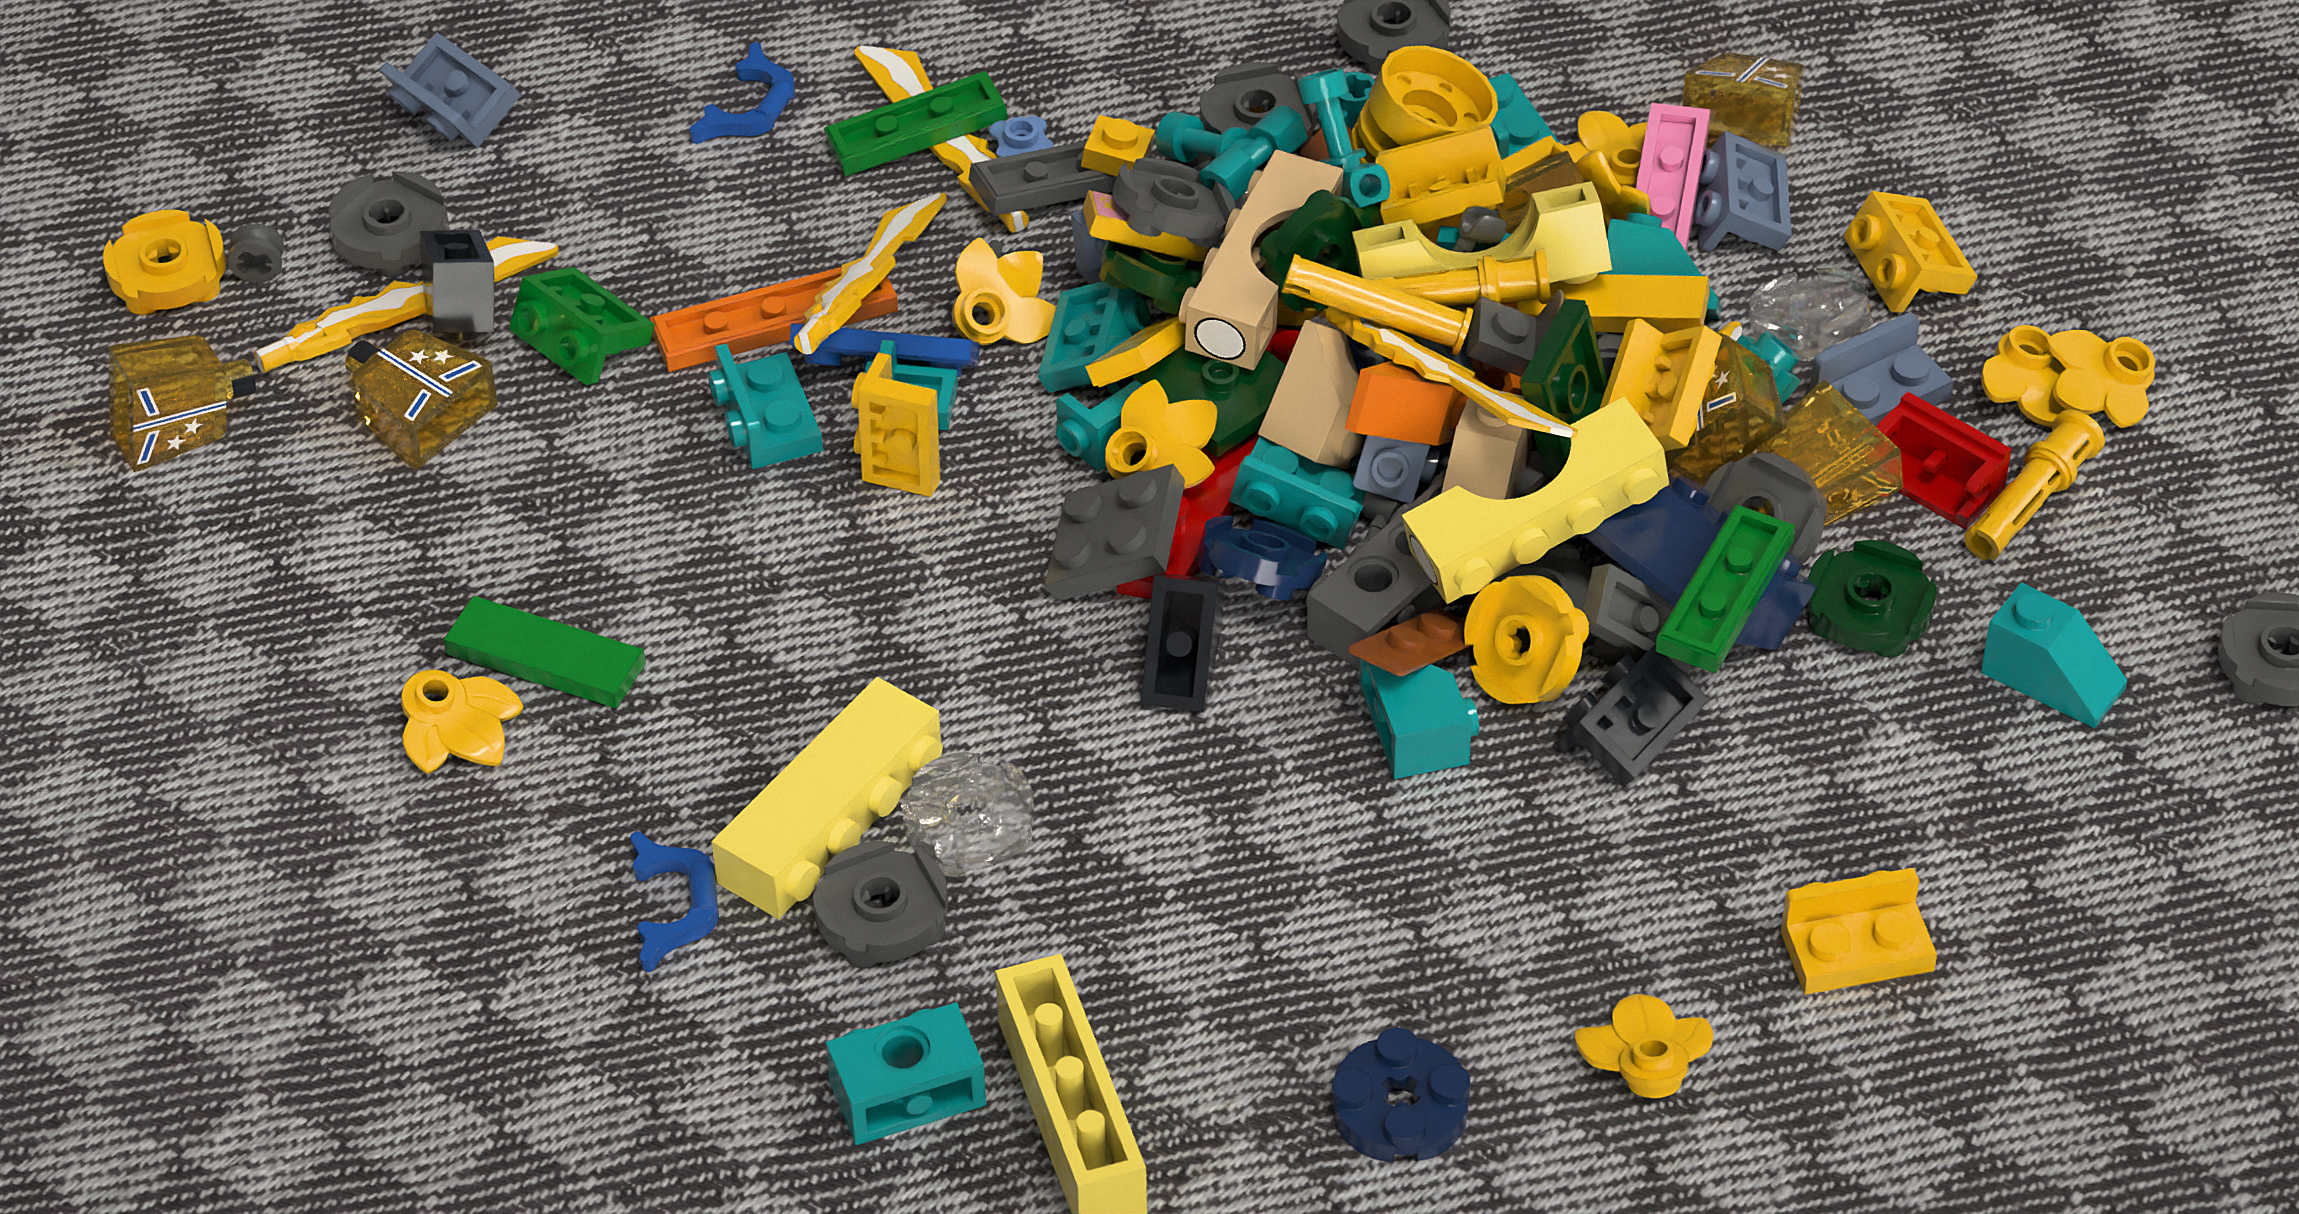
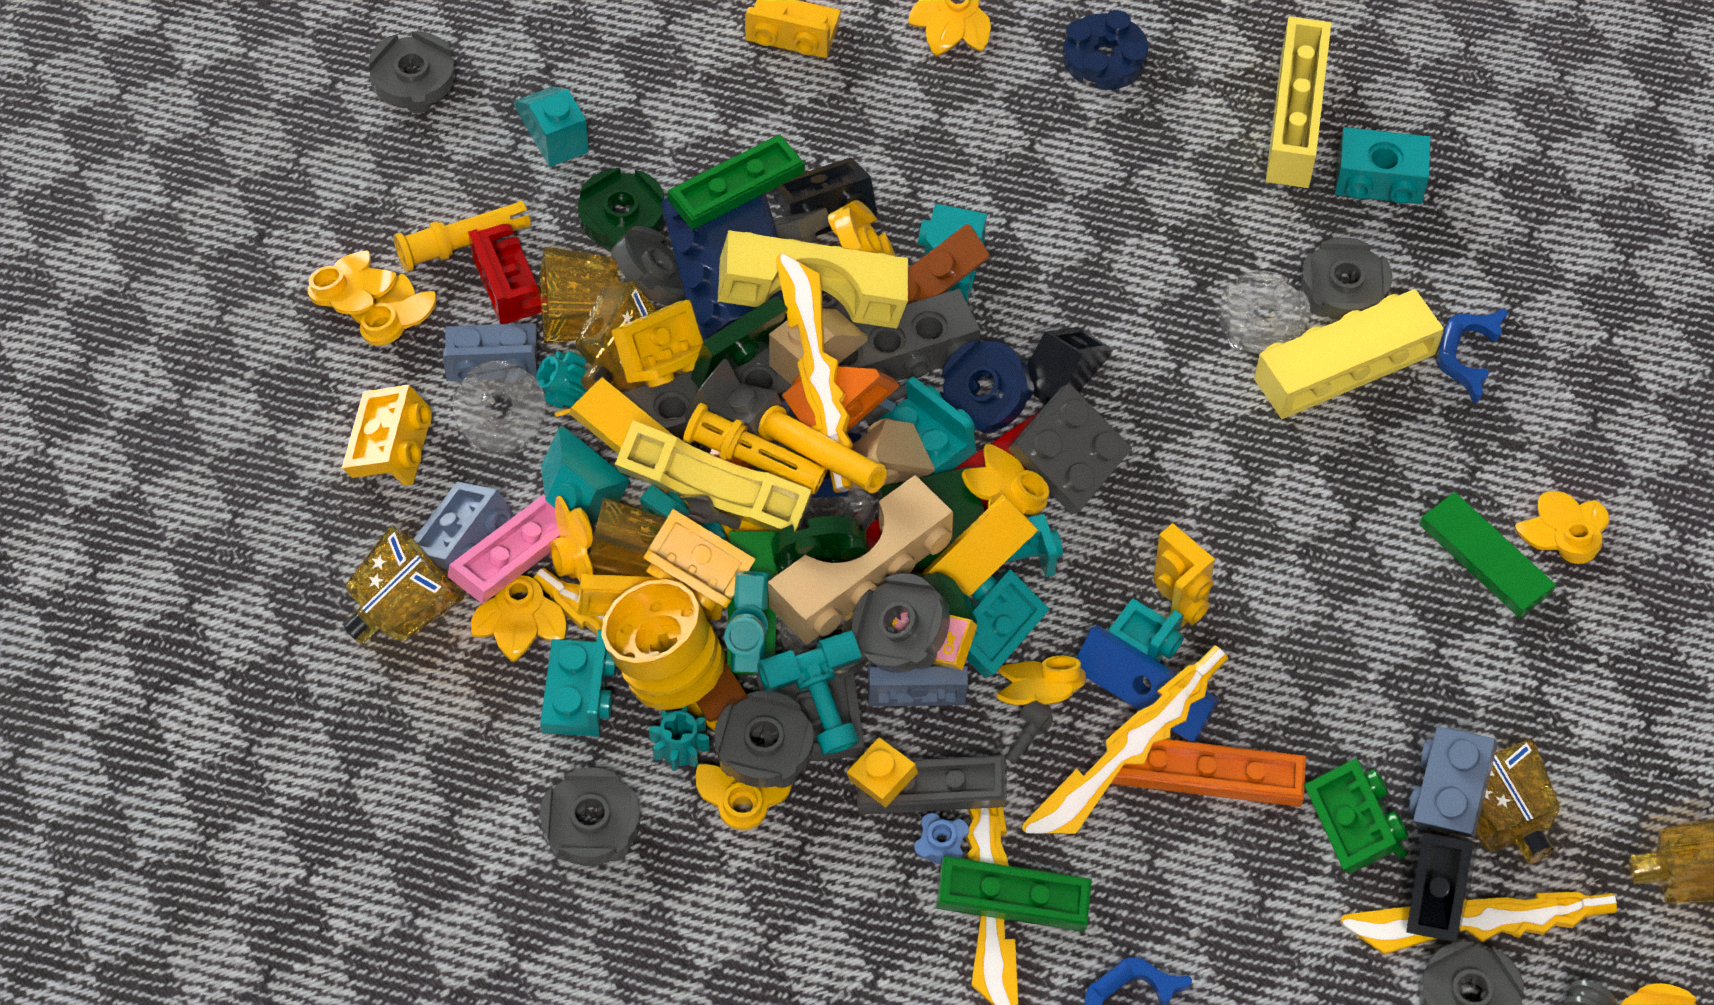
camera: 155 degrees left, 10 degrees up
teal bracket [708,343,823,470] -> none
none -> sand blue bracket [1409,726,1498,838]

